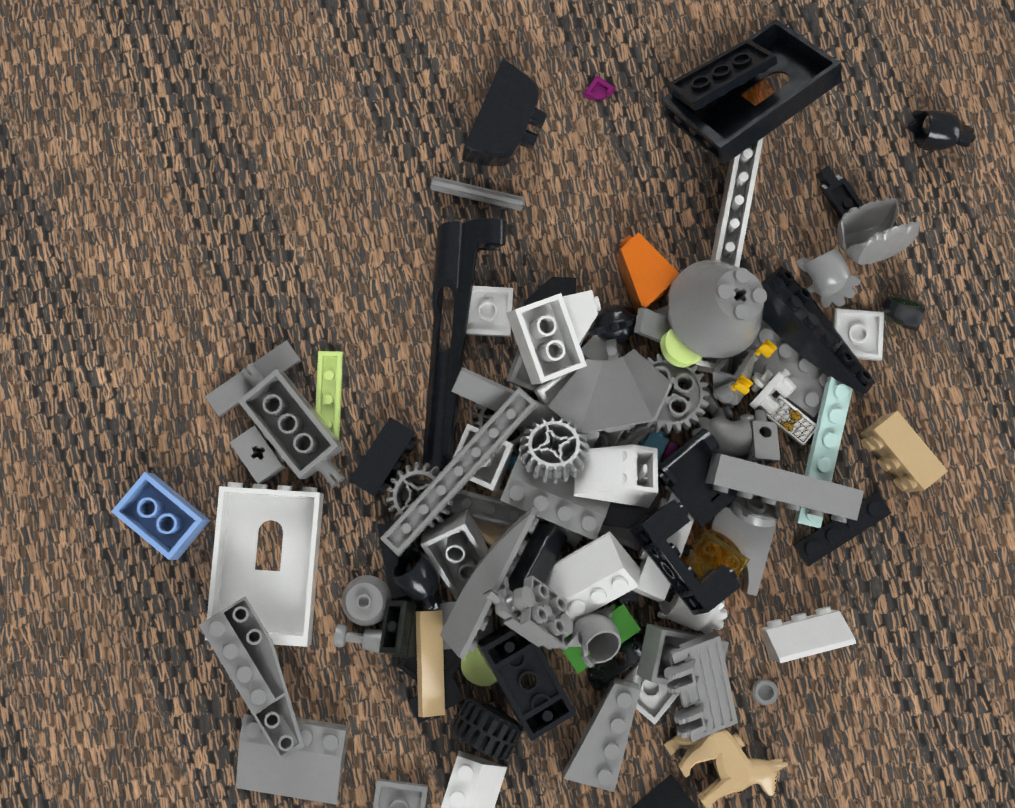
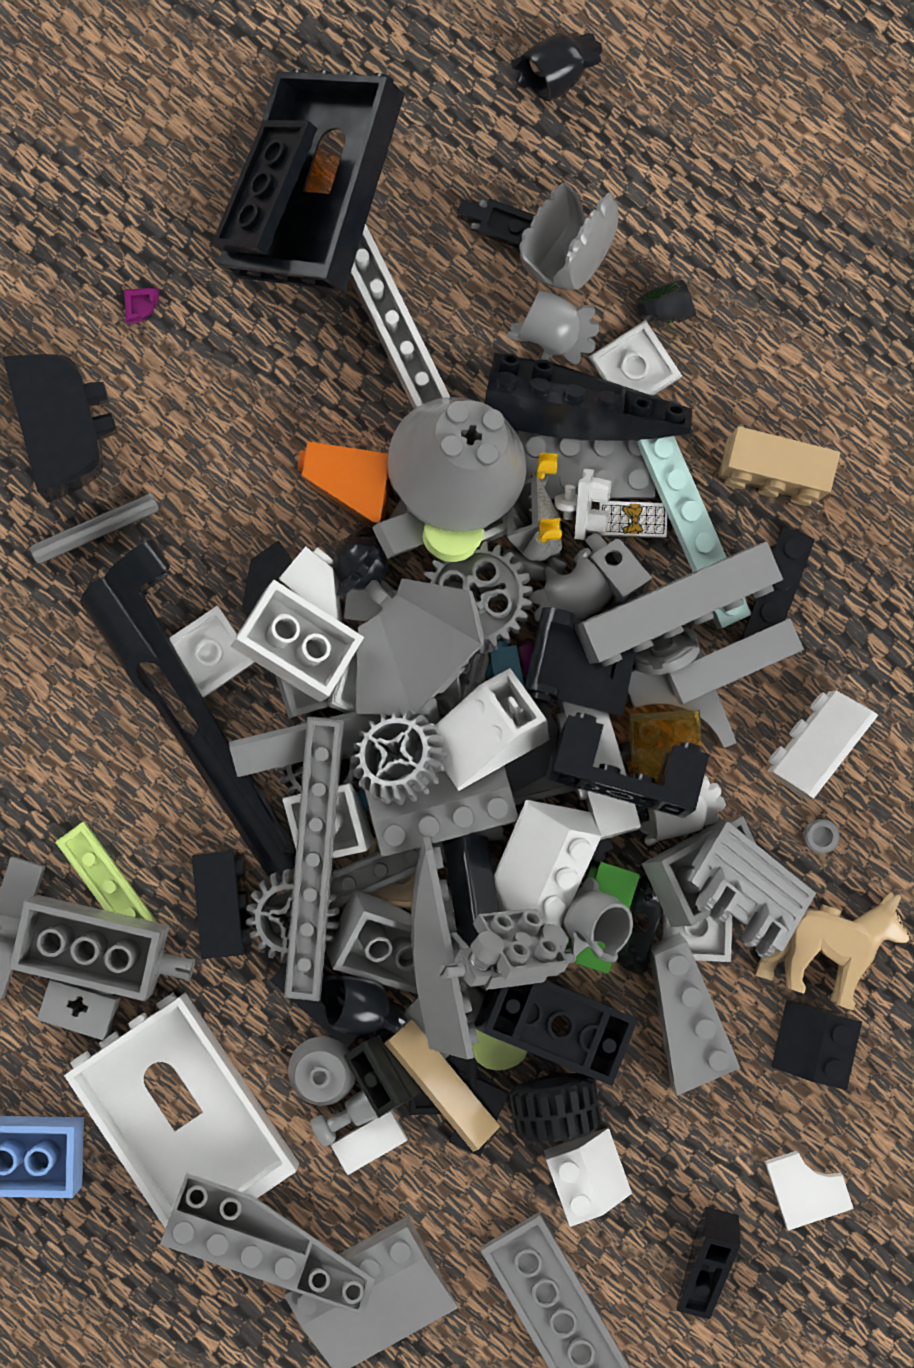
camera: 40 degrees left, 5 degrees up
none -> white tile [331,1111,408,1175]
none -> light grey tile [666,618,804,705]

